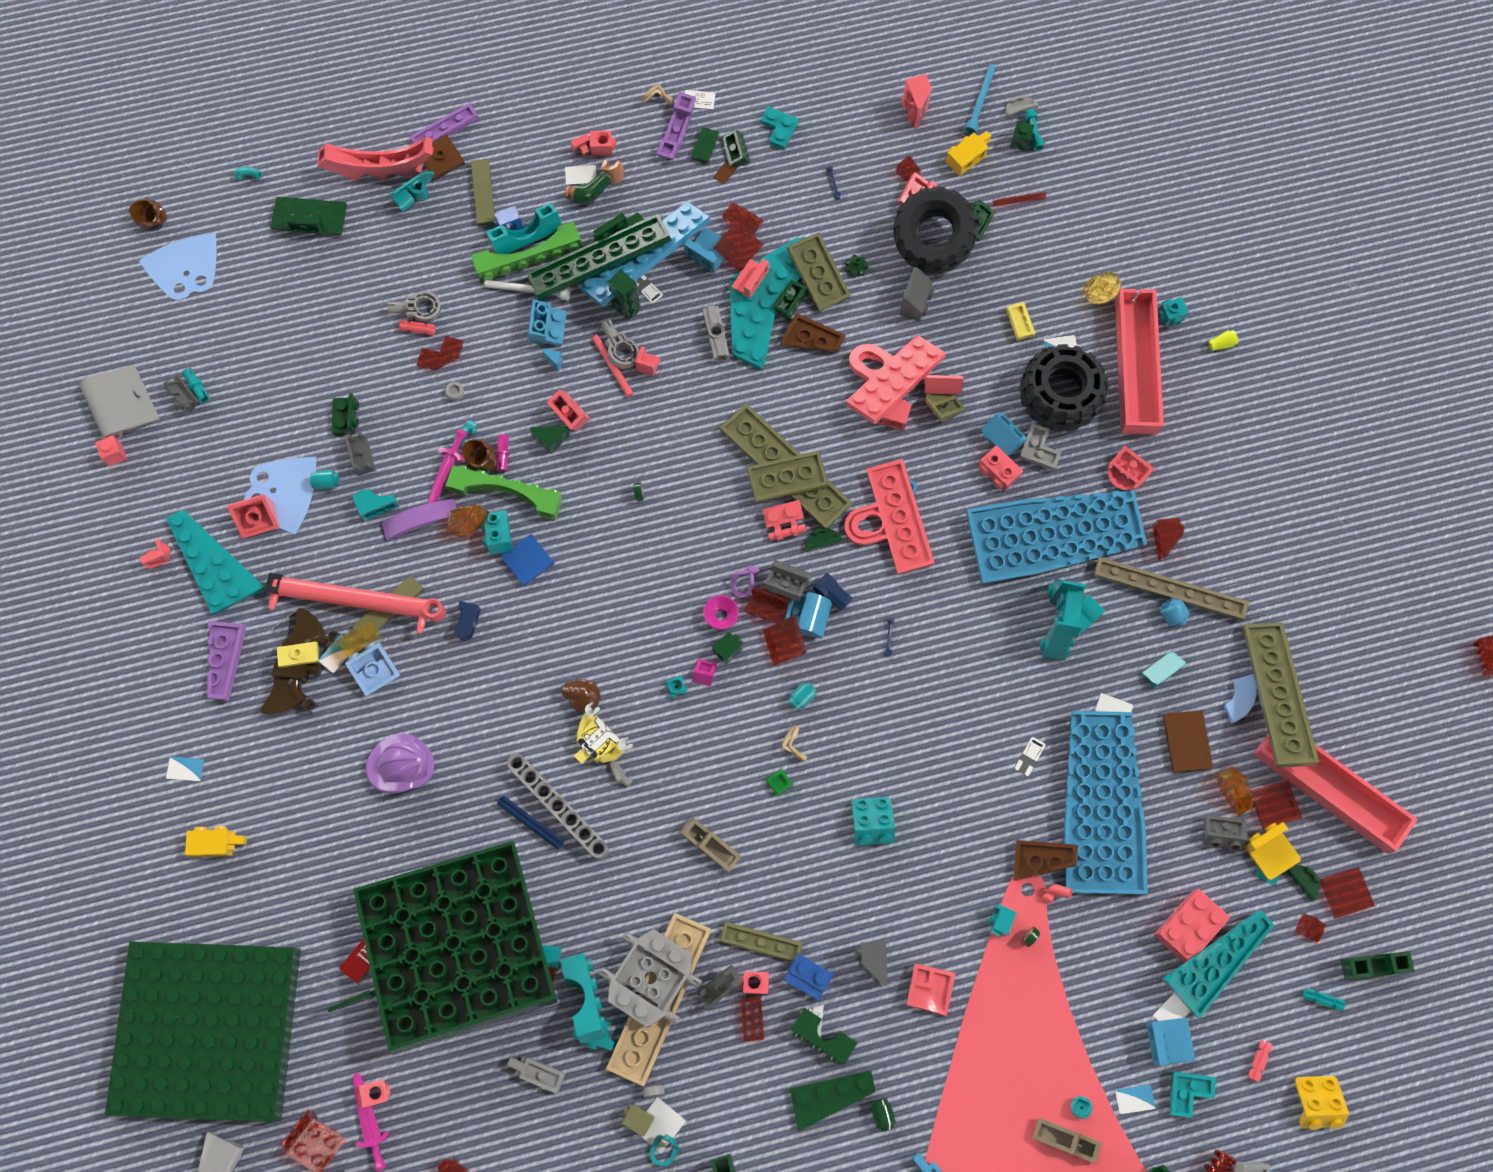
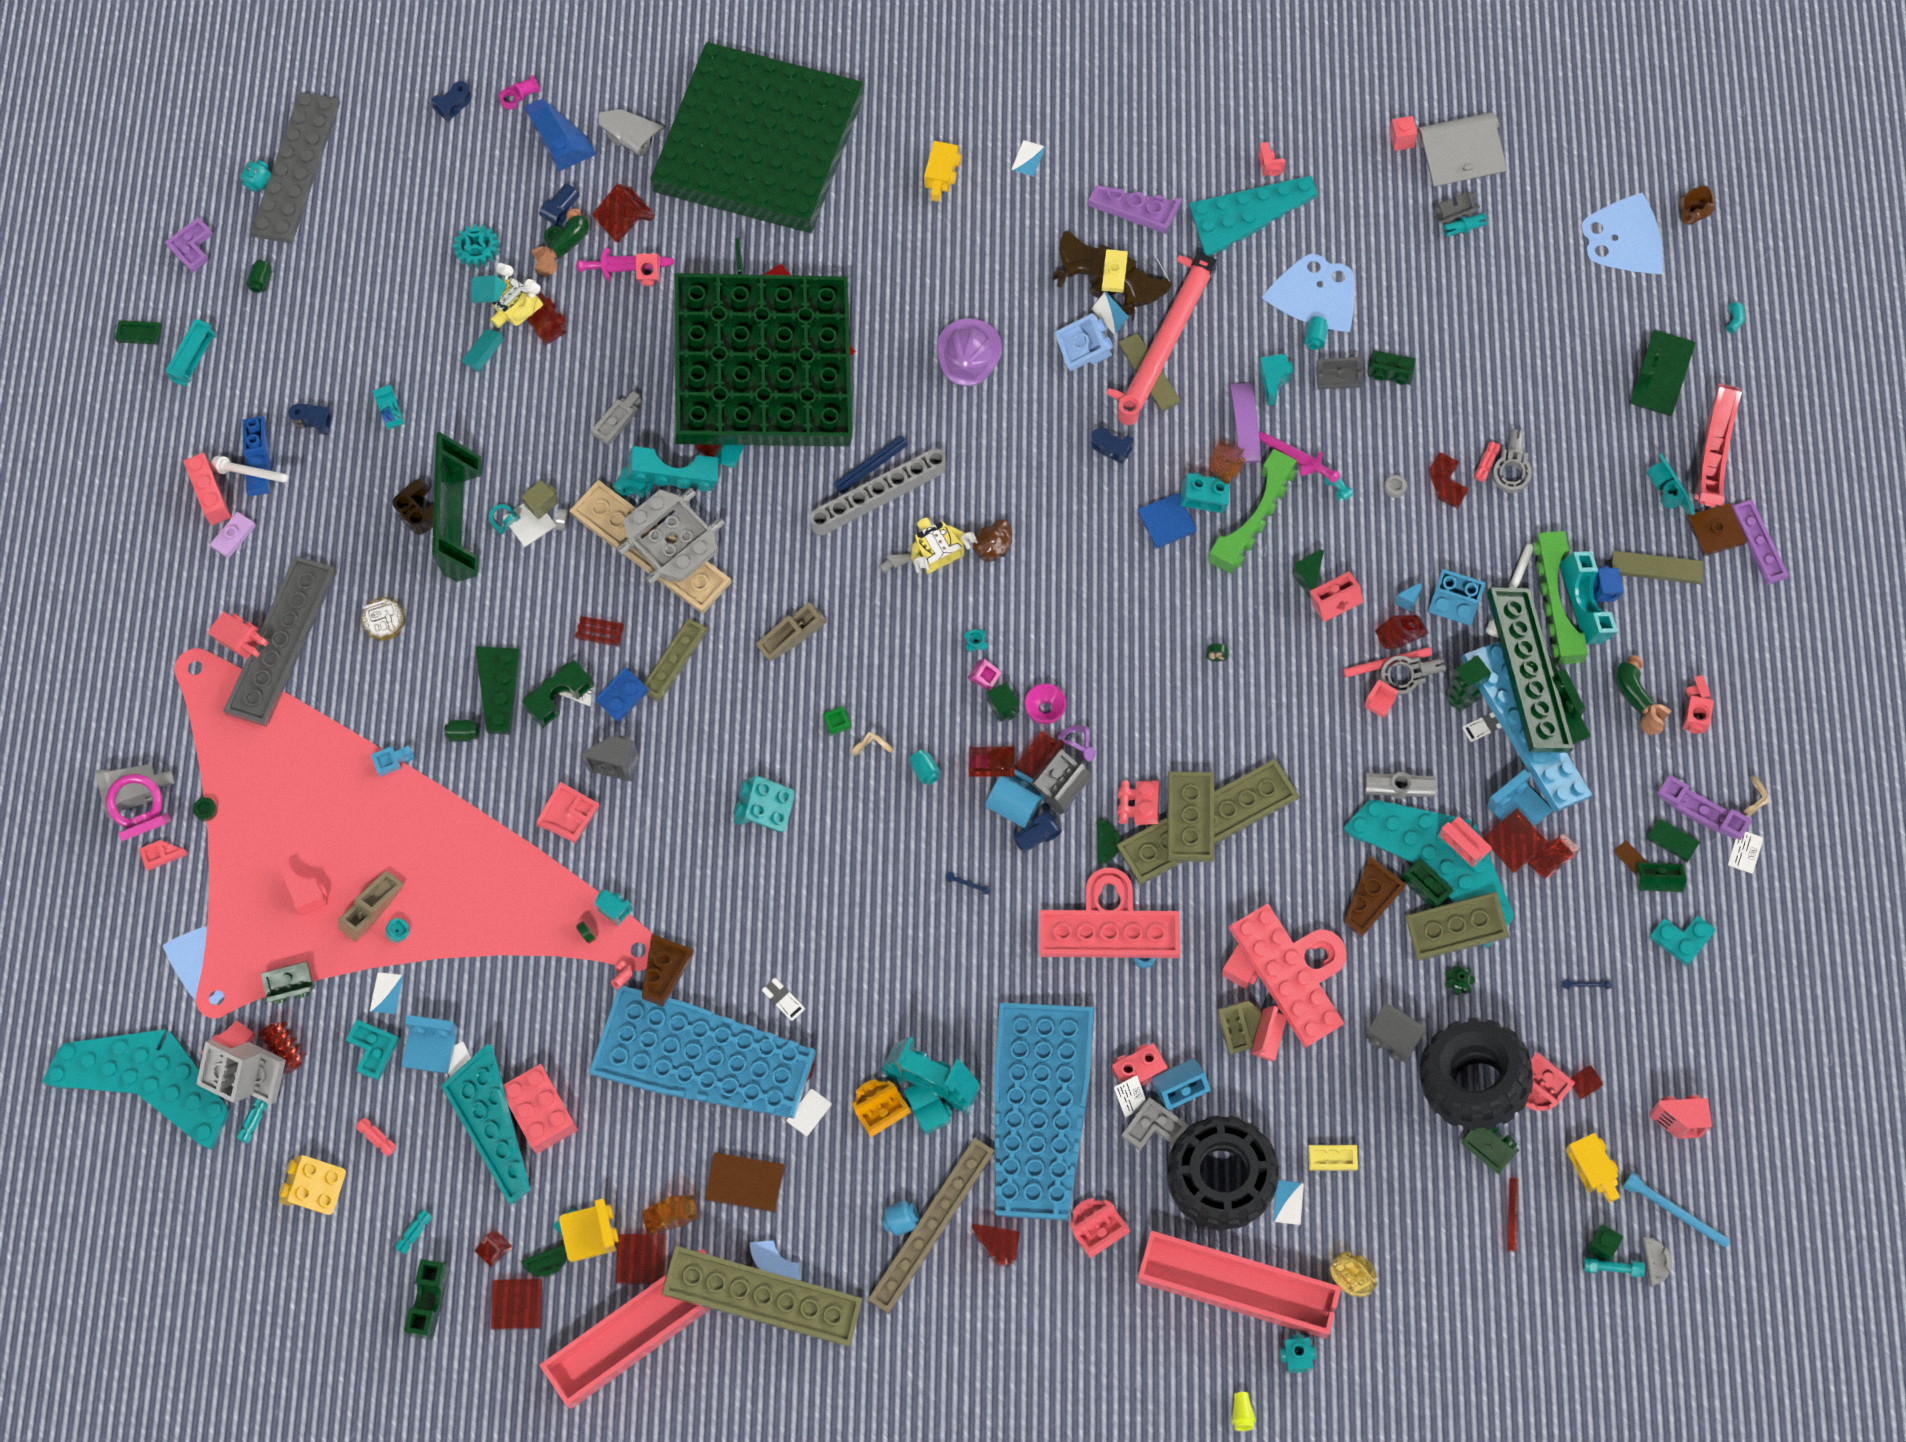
camera: 110 degrees right, 5 degrees down
coral slope [227,494,279,539] -> none
clear yellow brick [336,620,382,658] -> none
reddish brown hair [462,439,497,470] -> none
dark pink axle [495,434,510,472] -> none
white sticker [565,165,596,185] -> none
dark grey hinge [698,964,744,1011] -> none
coral brick [739,971,769,994] -> none
slope [1141,651,1186,689] -> none
dark grey bracket [1202,815,1248,851] -> none
none -> light orange slope [852,1079,911,1138]
none -> white sticker [1114,1075,1146,1117]
none -> clear red slope [1375,615,1429,649]

